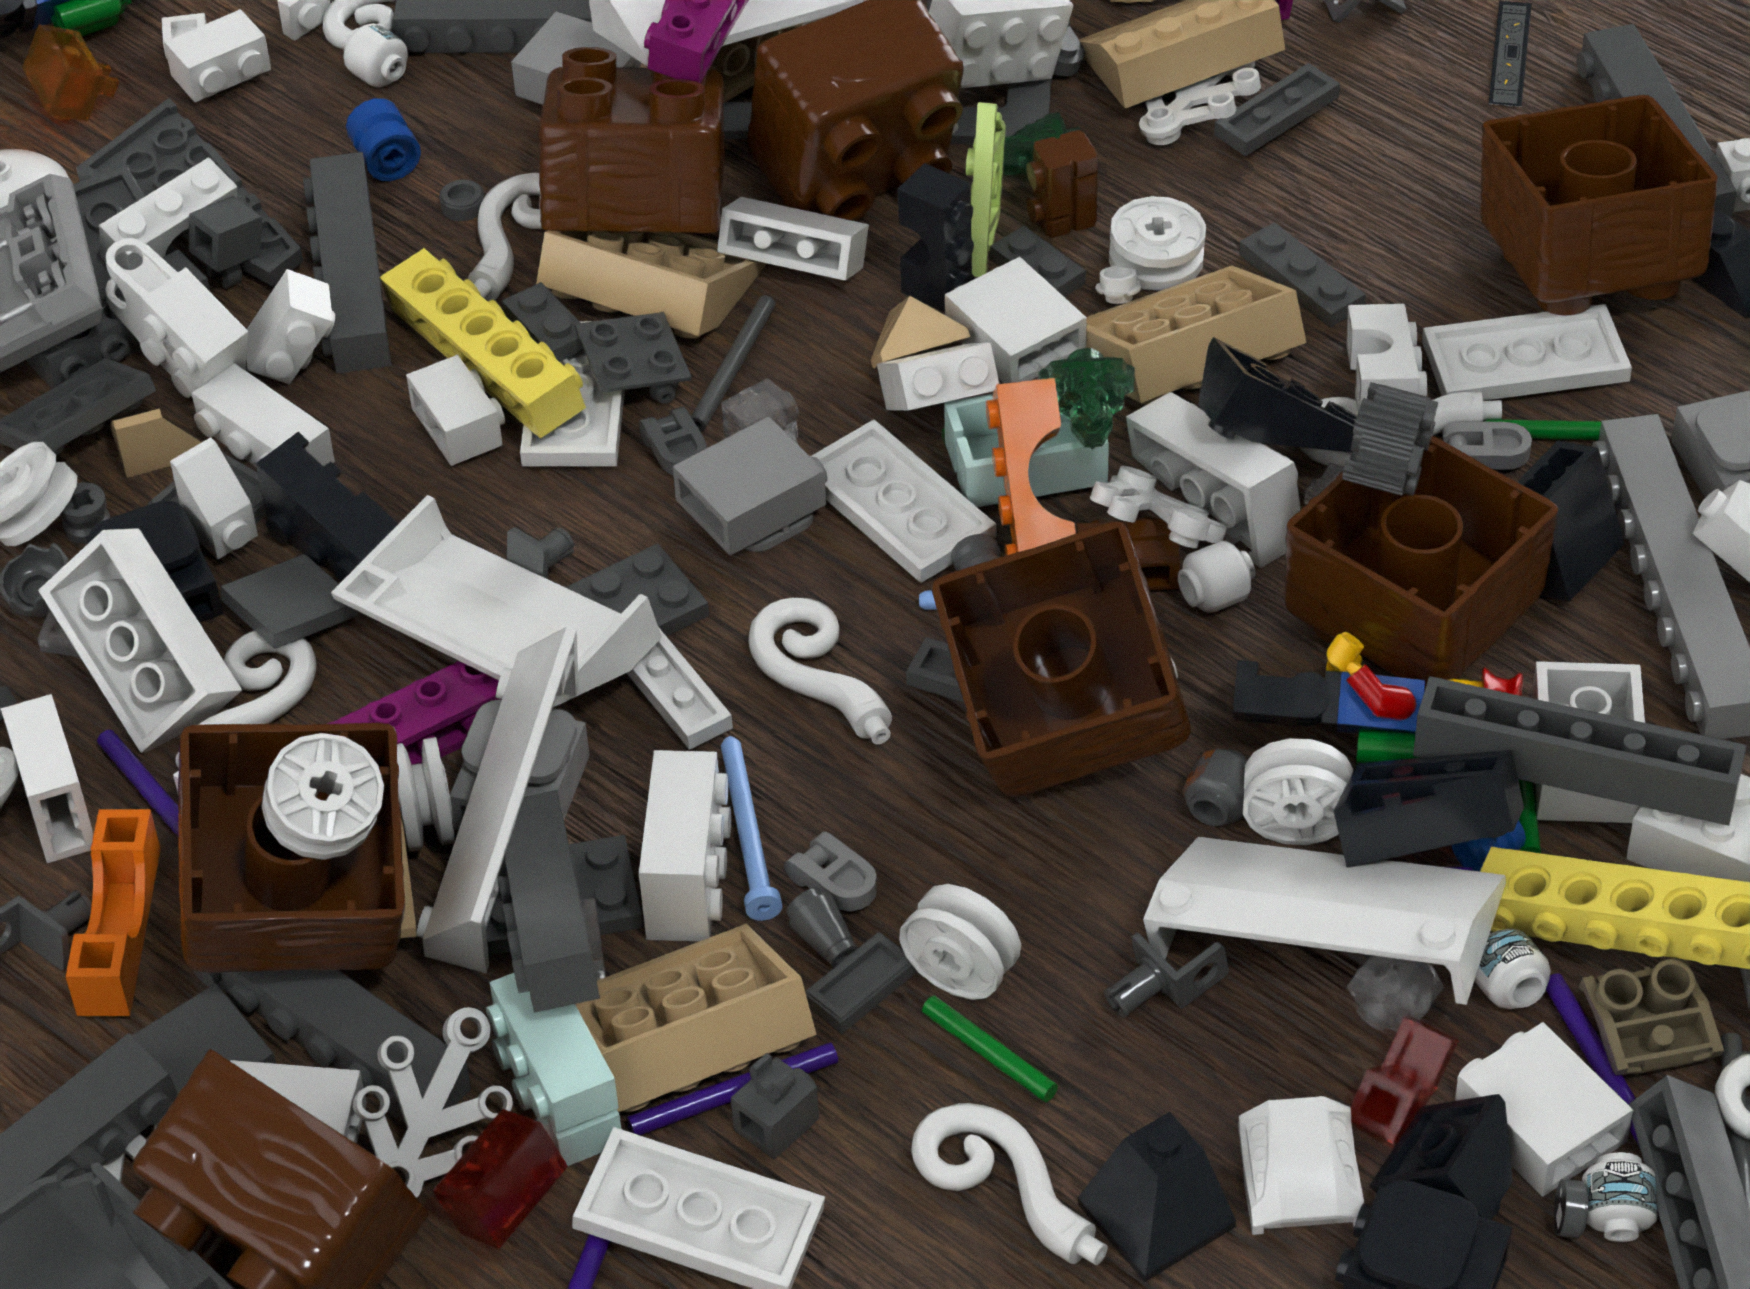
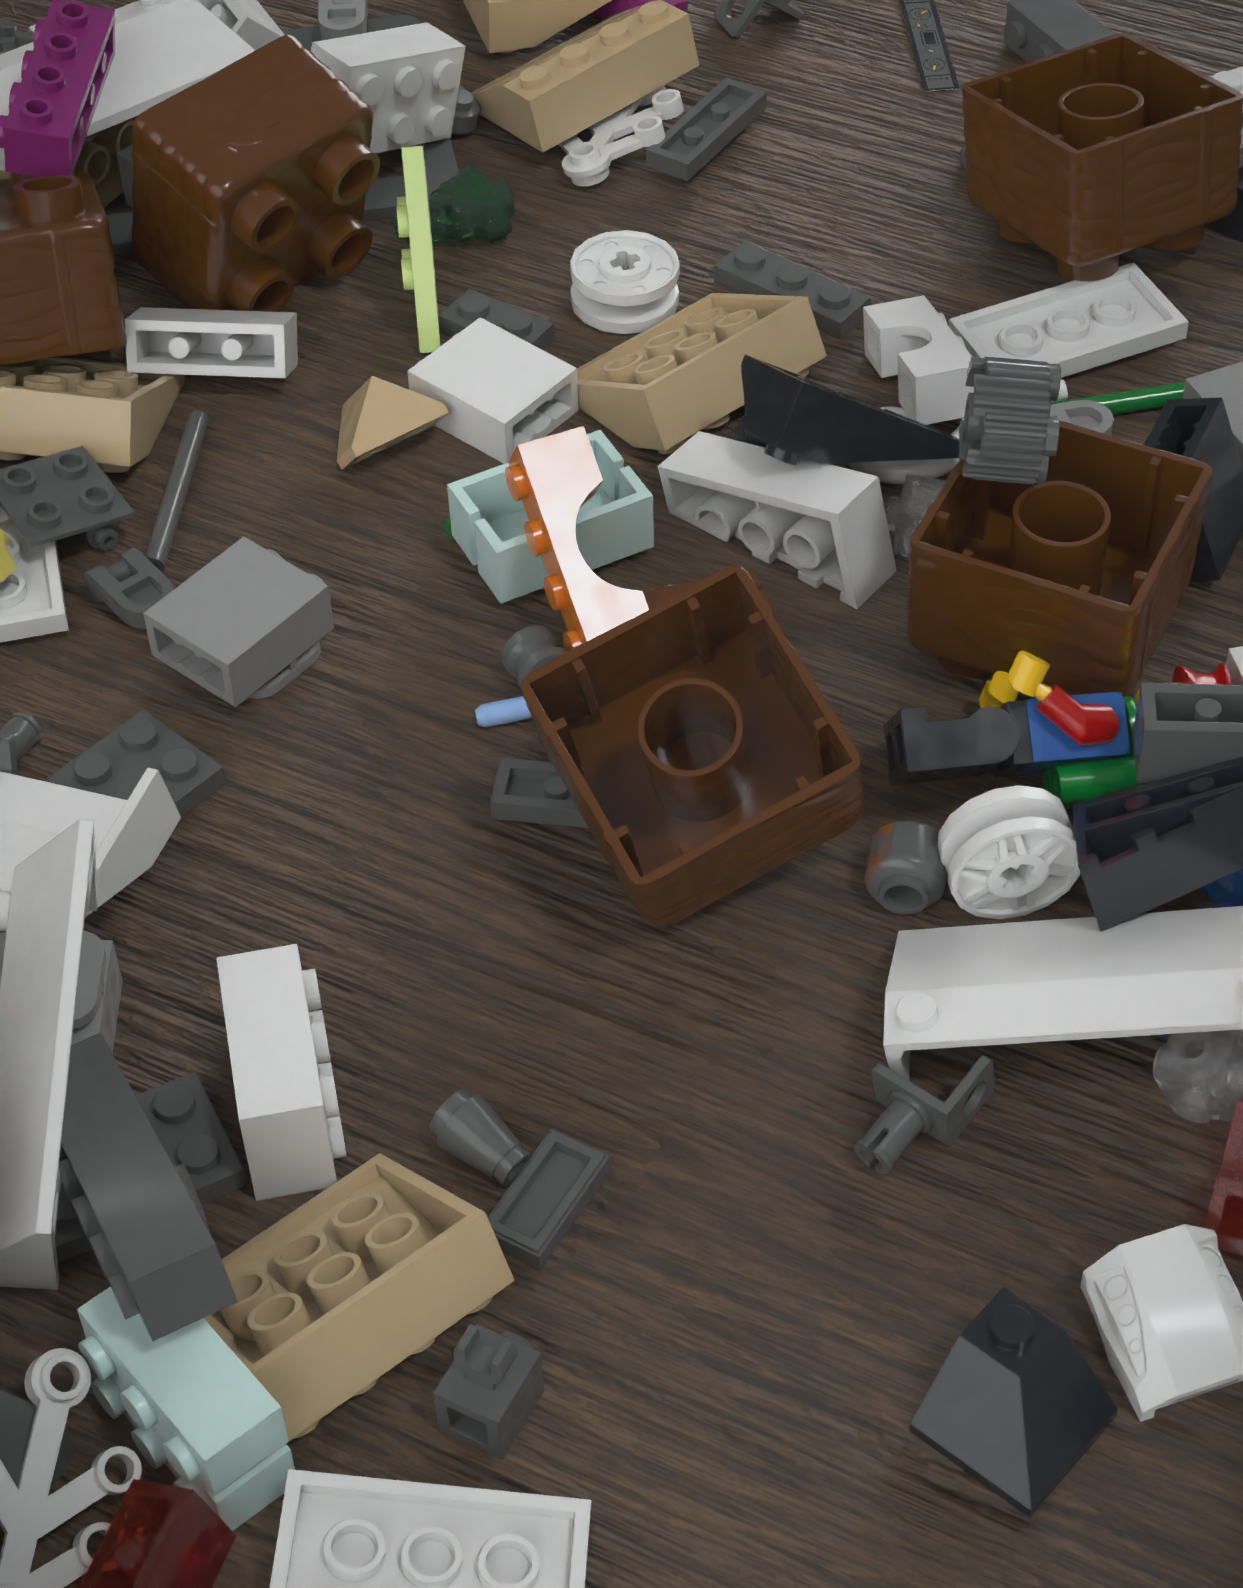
camera: 15 degrees left, 0 degrees up
white plate [627,627,733,750] -> none
dark purple bar [627,1042,838,1135] -> none
clear brick [721,378,799,438] -> none
light blue bar [721,736,782,921] -> none
white plant [748,598,892,744] -> none
light grey plate [784,832,877,911] -> none
white plate [810,419,996,583] -> none
white brick [877,342,999,410] -> none
black arch [898,163,974,313] -> none
white wheel [899,884,1021,1000] -> none
white plant [911,1103,1108,1265] -> none
green bar [922,995,1058,1103] -> none
reddish brown brick [1026,130,1098,238] -> none
clear green rock [1038,348,1135,449] -> none
white plant [1090,466,1227,548] -> none
white plate [1096,266,1141,304] -> none
white head [1178,541,1255,613] -> none

